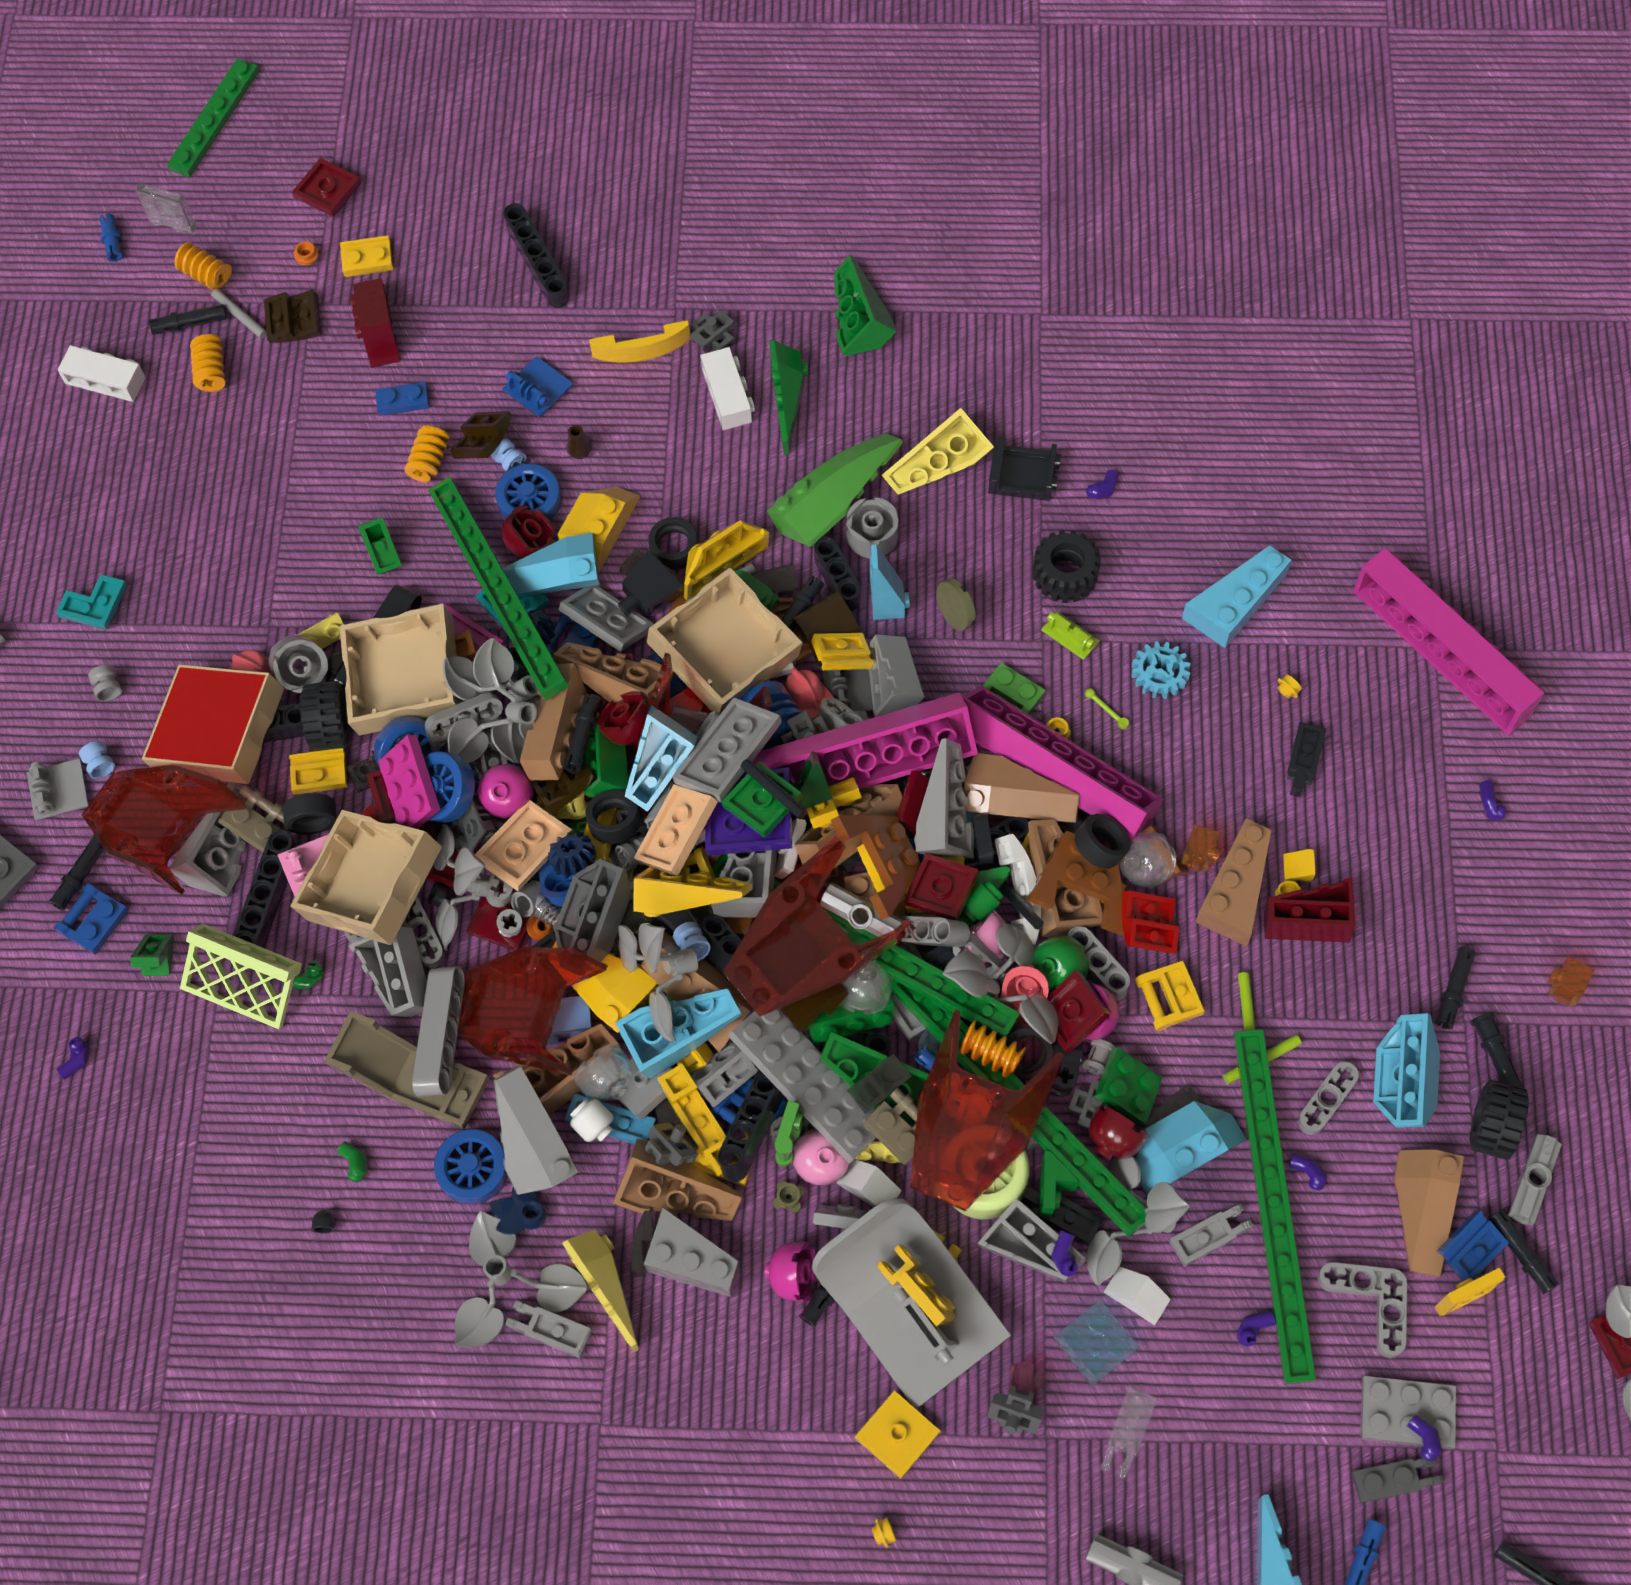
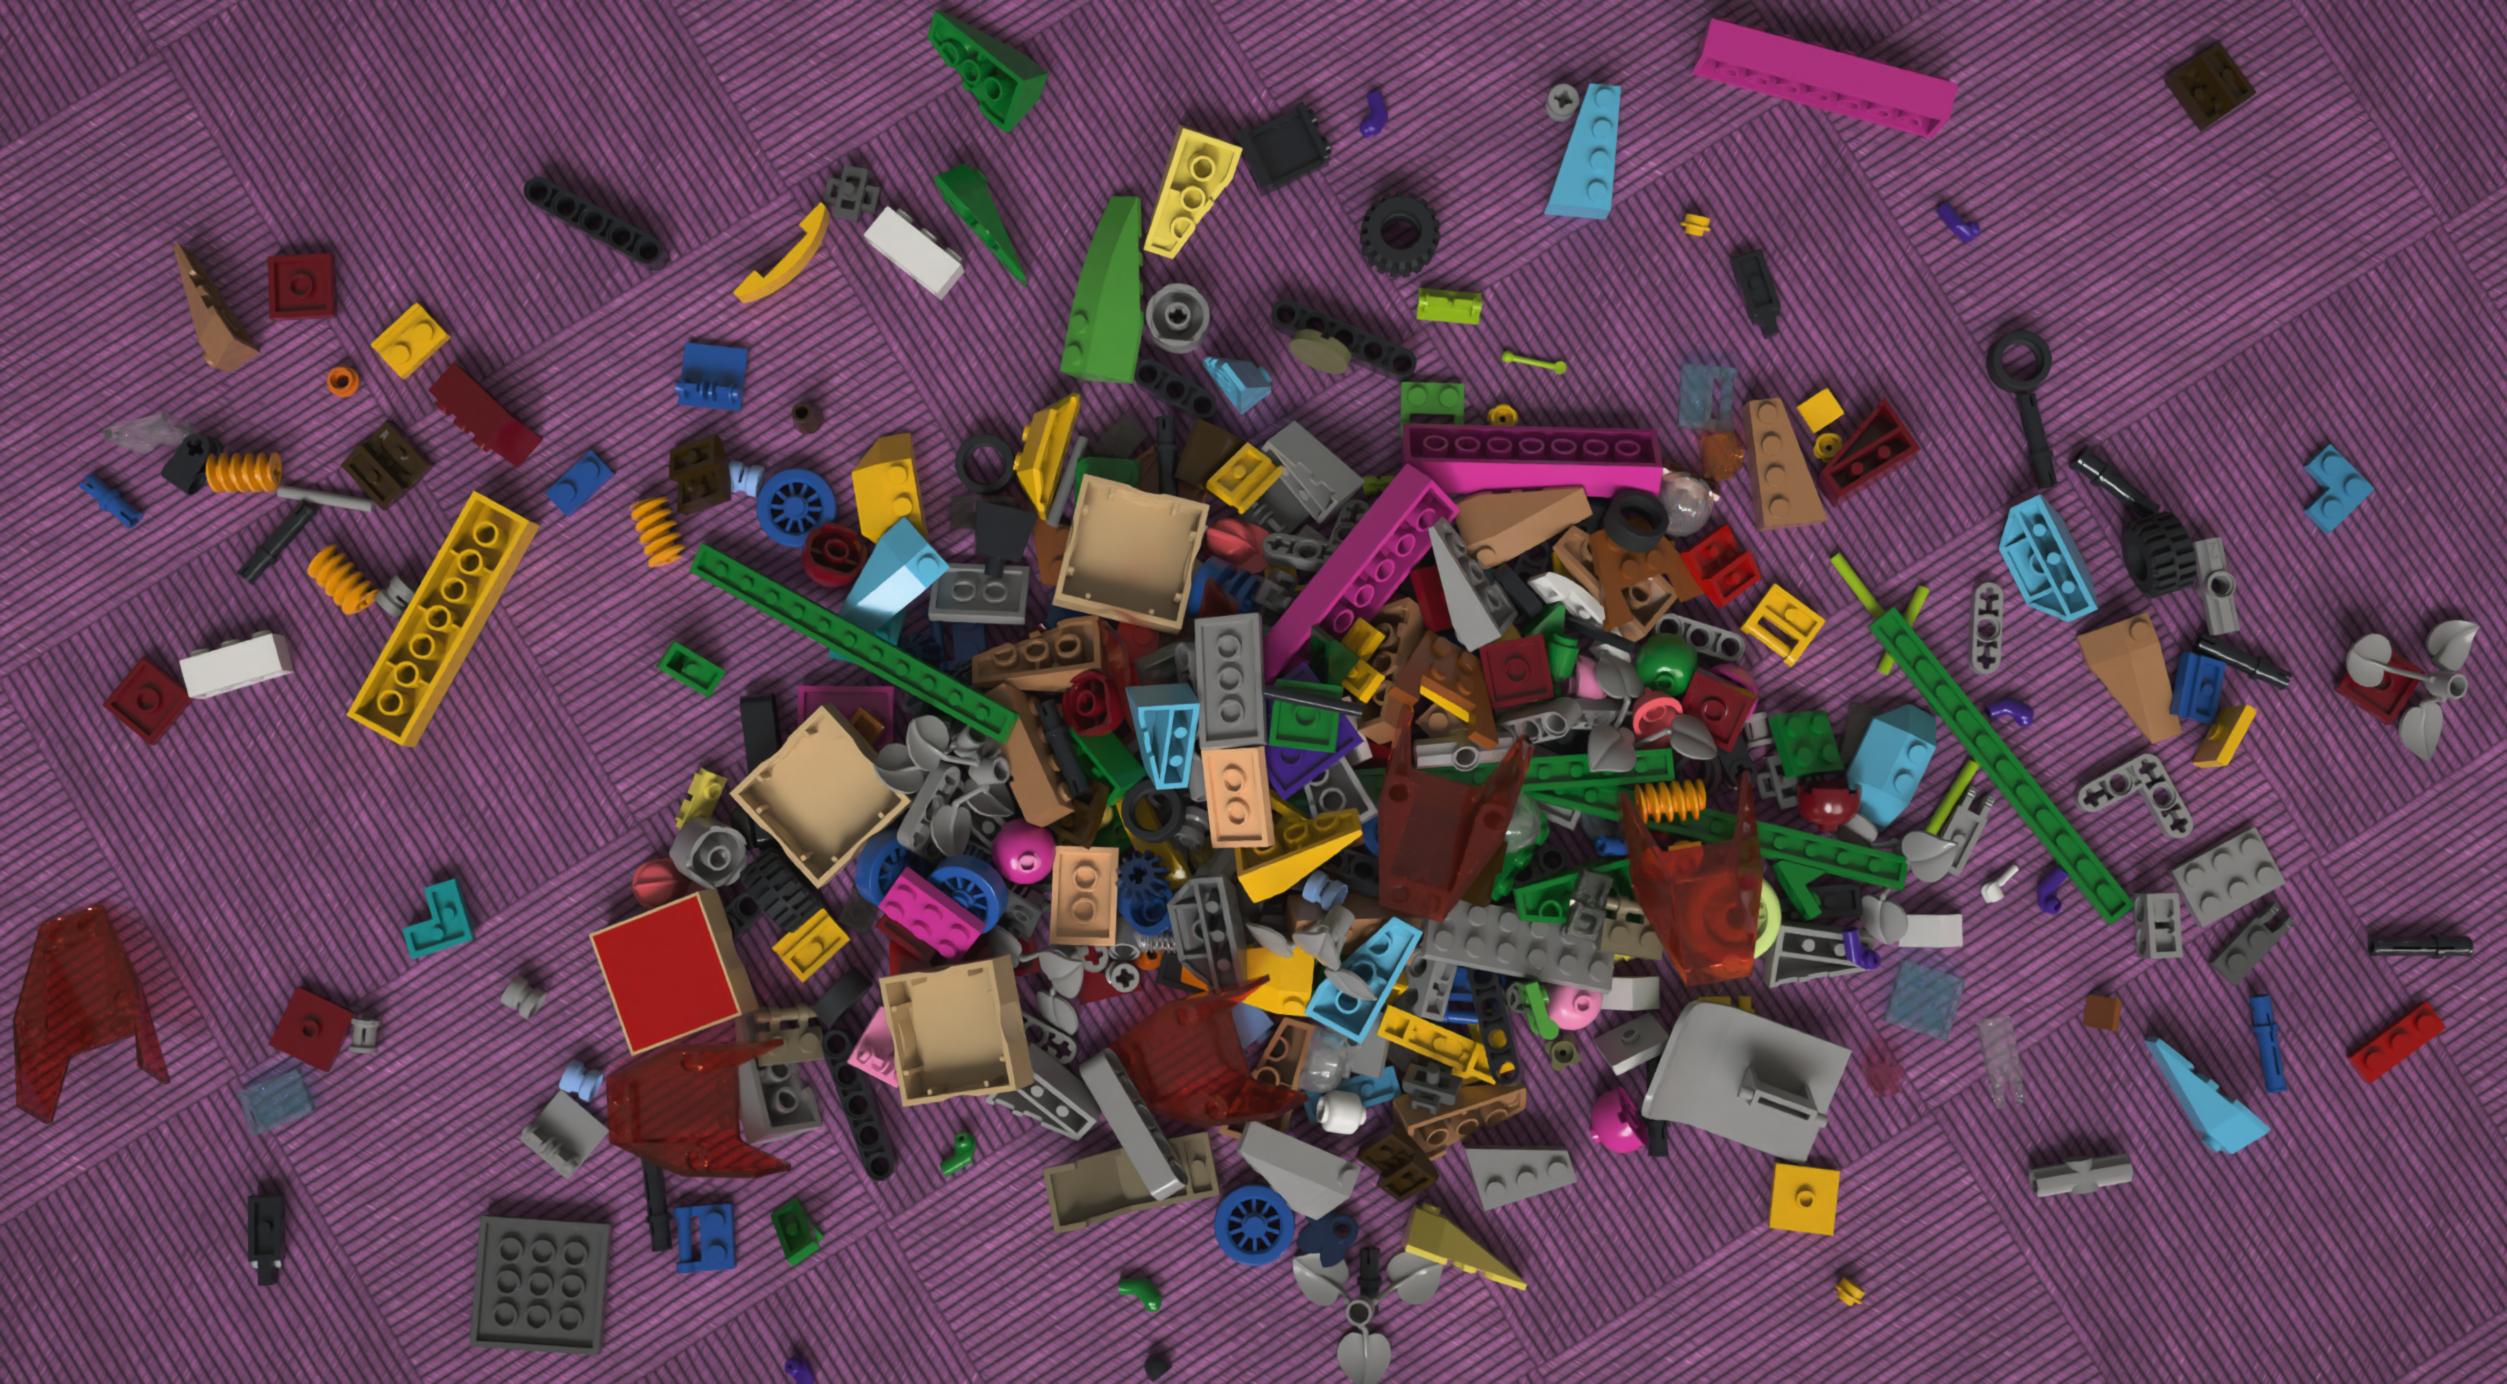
camera: 40 degrees left, 20 degrees up
green plate [167,58,259,178] -> none
yellowish green fence [180,923,302,1029] -> none
black hinge [428,883,451,907] -> none
light grey hinge [505,1301,592,1359] -> none
clear smoke slope [631,1210,654,1278] -> none
yellow plate [877,1244,957,1326] -> none
dark grey piece [987,1385,1043,1435] -> none
medium azure gear [1131,641,1190,699] -> none
dark purple arm [1407,1414,1442,1461] -> none
clear orange brick [1547,956,1595,1007] -> none
none -> dark red plate [102,656,195,746]
none -> black piece [161,434,223,496]
none -> medium nougat wedge [173,243,260,373]
none -> yellow brick [347,490,540,747]
none -> light grey wheel [374,574,417,618]
none -> black beam [1271,299,1417,382]
none -> dark brown slope [1355,1124,1439,1203]
none -> black pin [1357,1247,1382,1316]
none -> light grey wheel [1545,84,1579,122]
none -> clear light blue plate [1676,364,1738,433]
none -> lime bar [1923,760,1979,835]
none -> white hand [1981,865,2019,903]
none -> black tyre [1986,330,2052,393]
none -> dark orange slope [2083,995,2122,1031]
none -> light grey brick [2133,892,2183,959]

